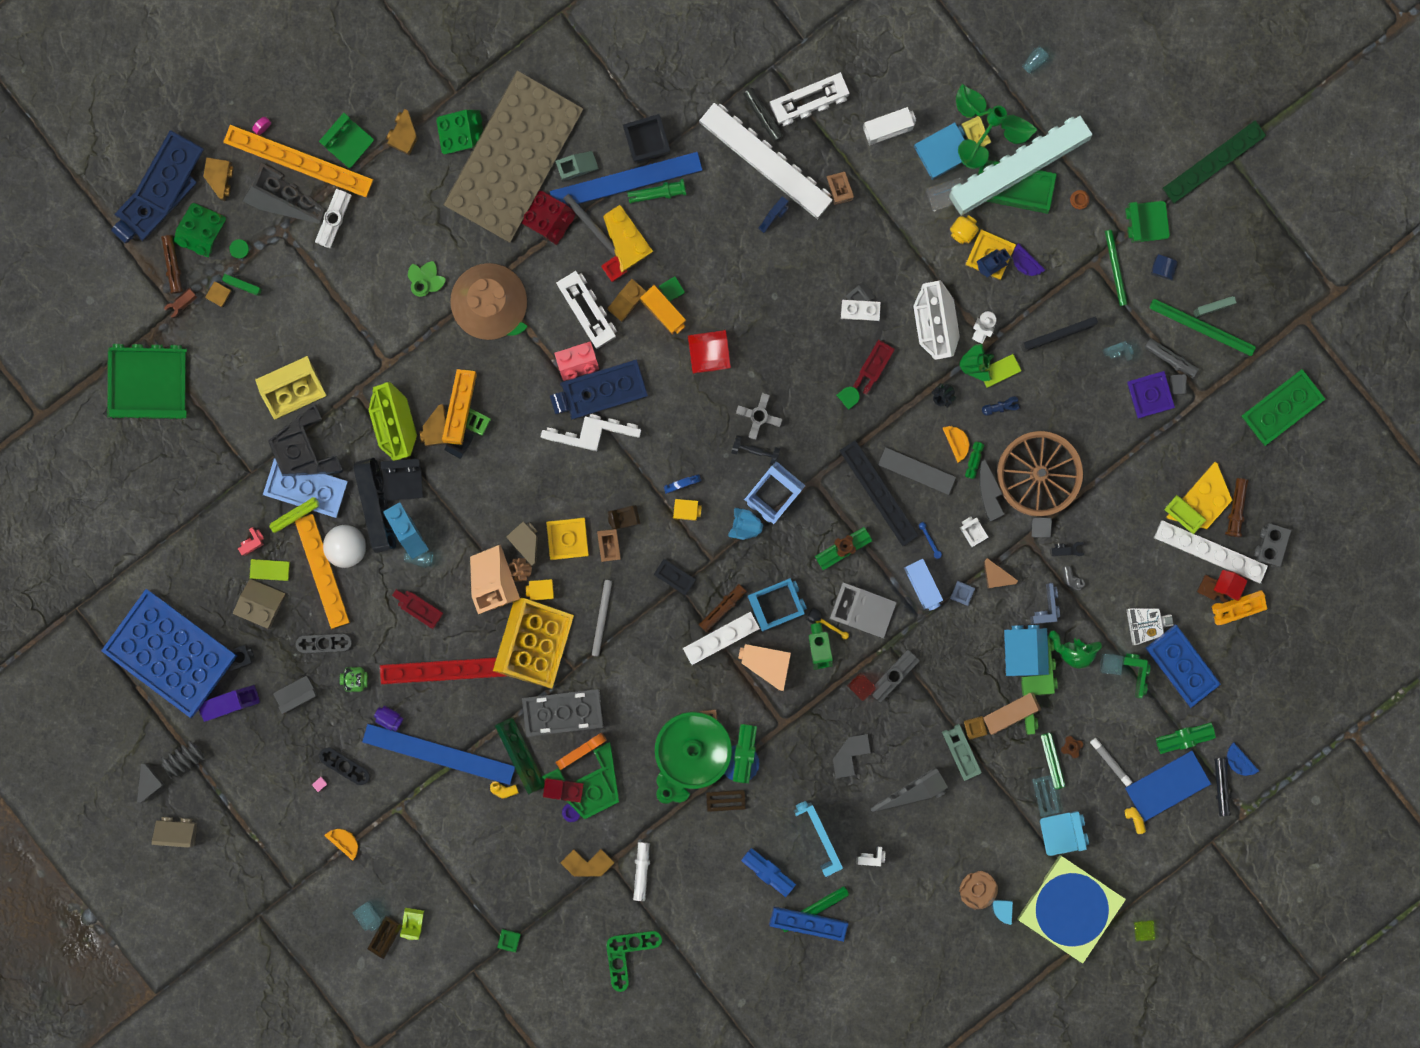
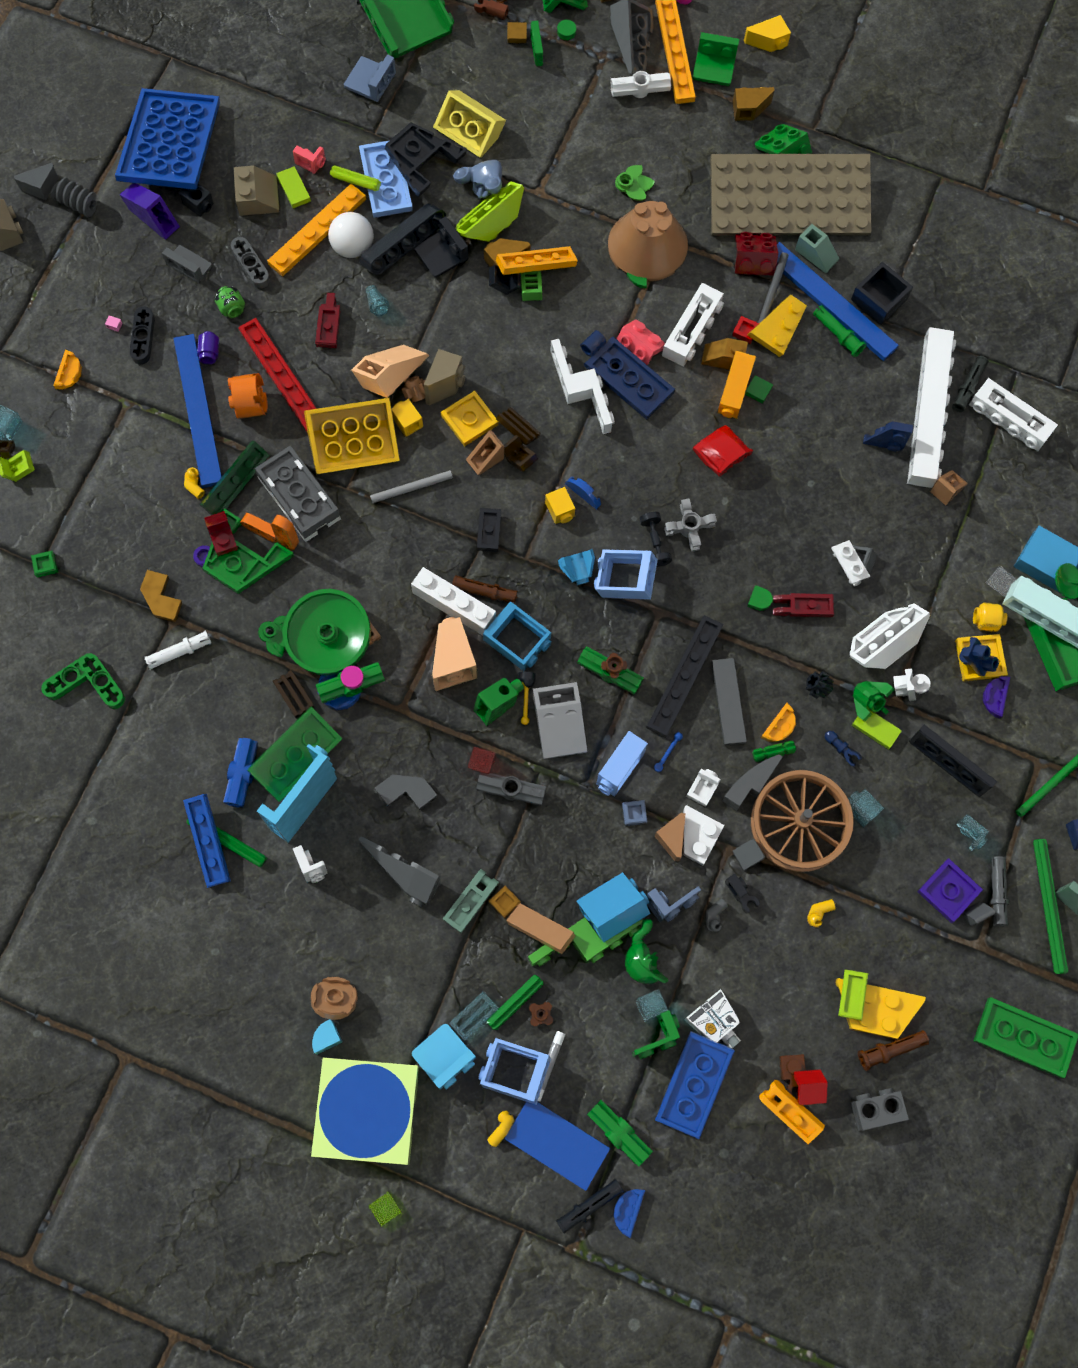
camera: 55 degrees right, 15 degrees down
dark azure brick [384,502,429,559] -> none
white window [863,107,916,146] -> none
white plate [1154,521,1268,584] -> none
none -> orange brick [228,373,268,419]
none -> green plate [247,707,342,802]
none -> dark pink tile [341,666,364,689]
none -> sand blue bracket [344,55,396,102]
none -> sand blue head [453,160,502,199]
none -> light blue window [479,1038,551,1105]
none -> dark brown tile [496,407,541,445]
none -> white wing [683,805,724,866]
none -> yellow slope [744,15,791,52]
none -> yellow arm [807,899,836,927]
none -> clear light blue brick [848,789,884,828]

